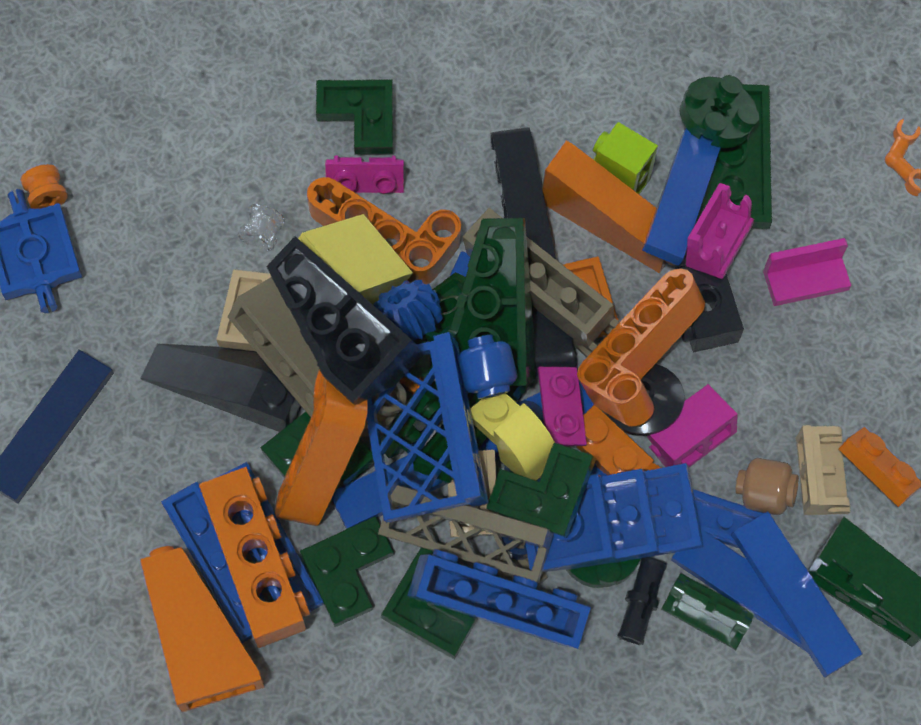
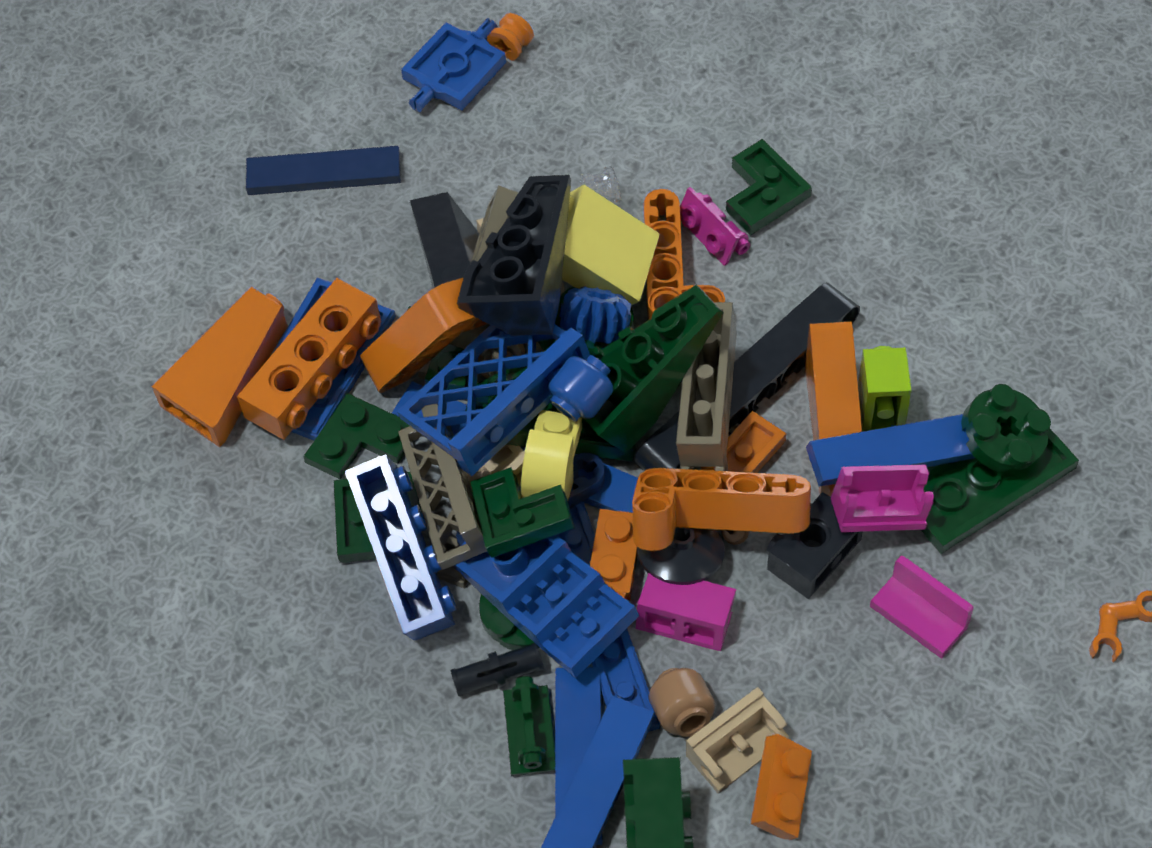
camera: 60 degrees right, 10 degrees down
dark pink hinge [538,367,587,447] -> none

